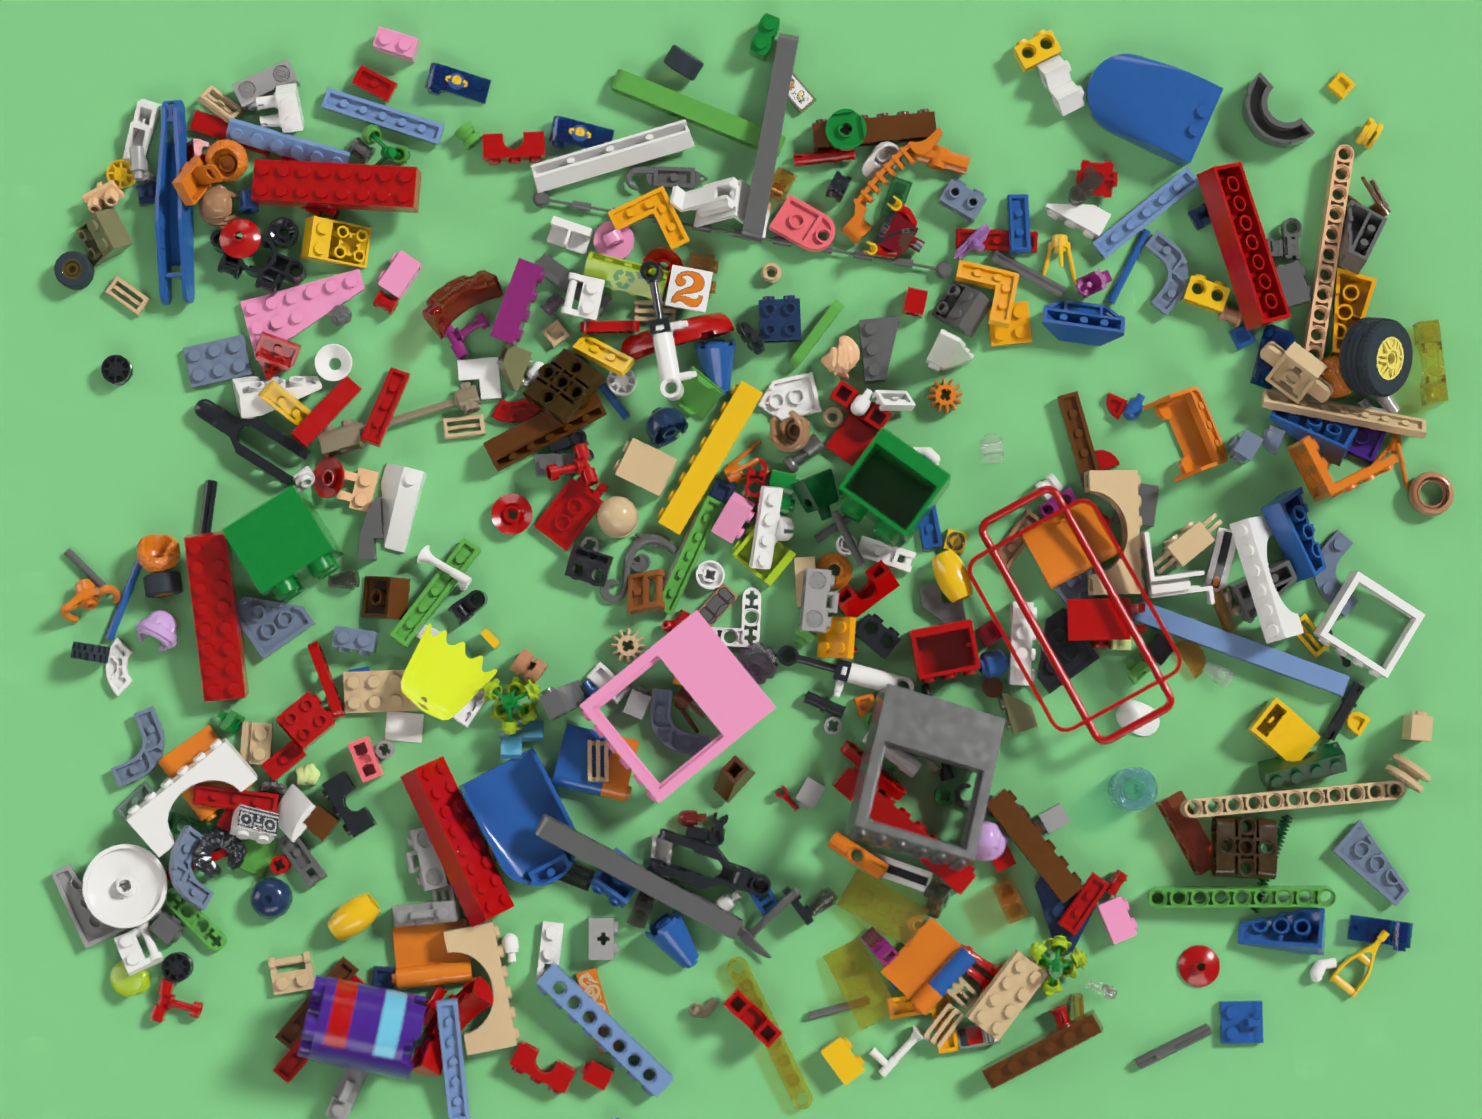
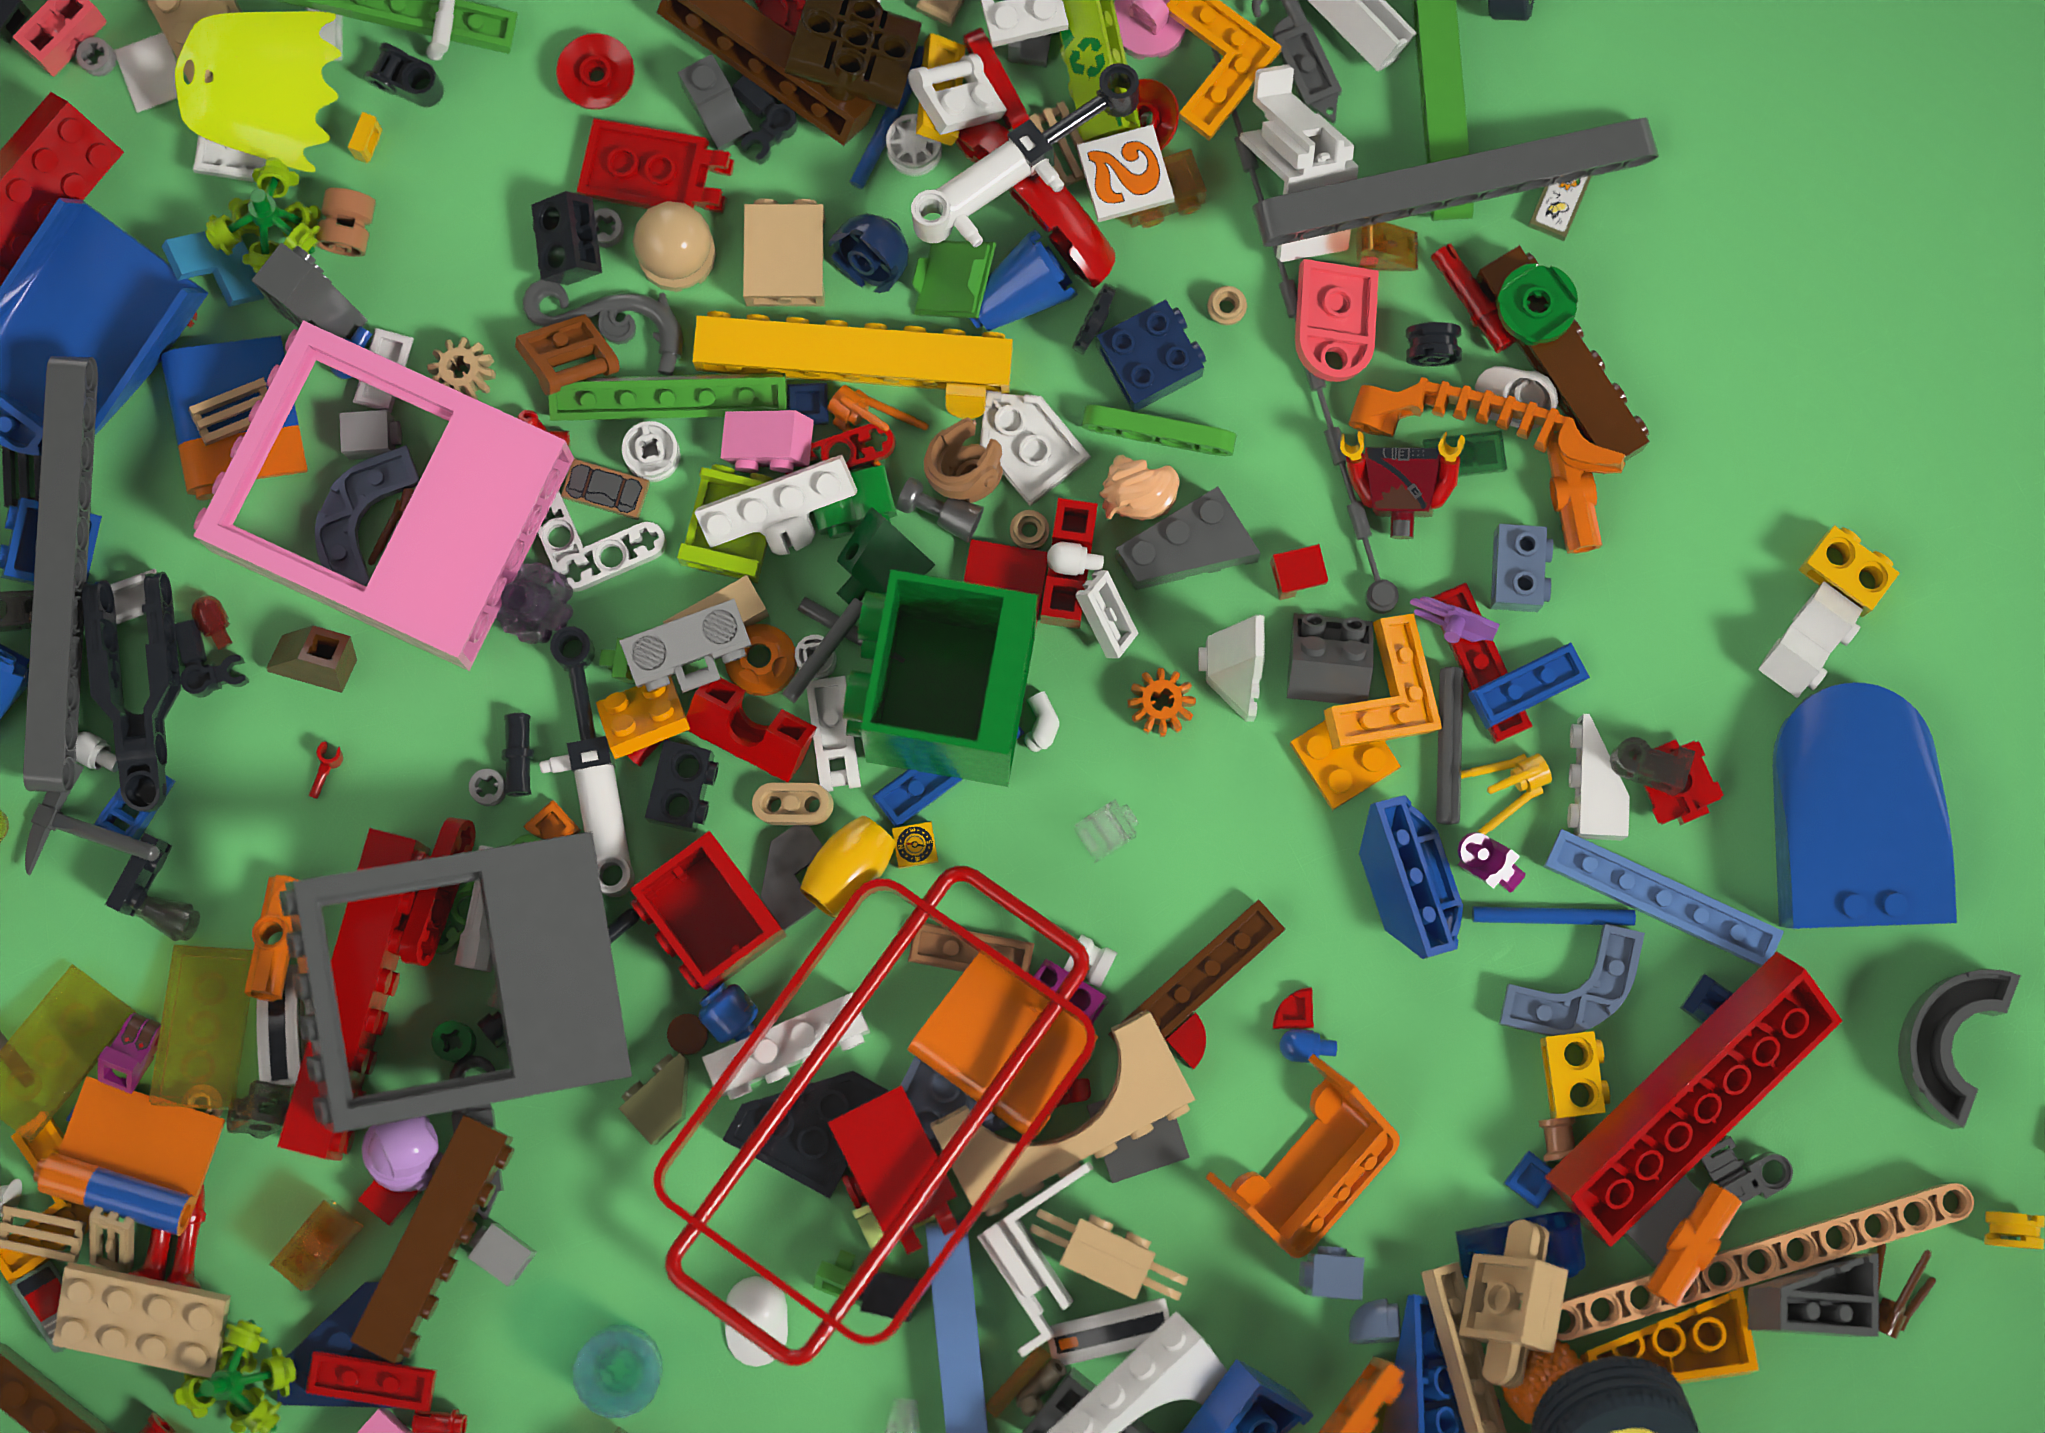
camera: 70 degrees right, 5 degrees down
red bar [546,443,599,487] -> none
green brick [750,13,780,61] -> none
light grey brick [795,777,826,810] -> none
dark red plate [974,619,1002,648] -> none
clear orange tile [1175,641,1205,679] -> none
none -> tan plate [752,783,834,826]
none -> white plate [908,54,1007,135]
none -> yellow tile [946,383,986,419]
none -> orange piece [1644,1182,1742,1307]

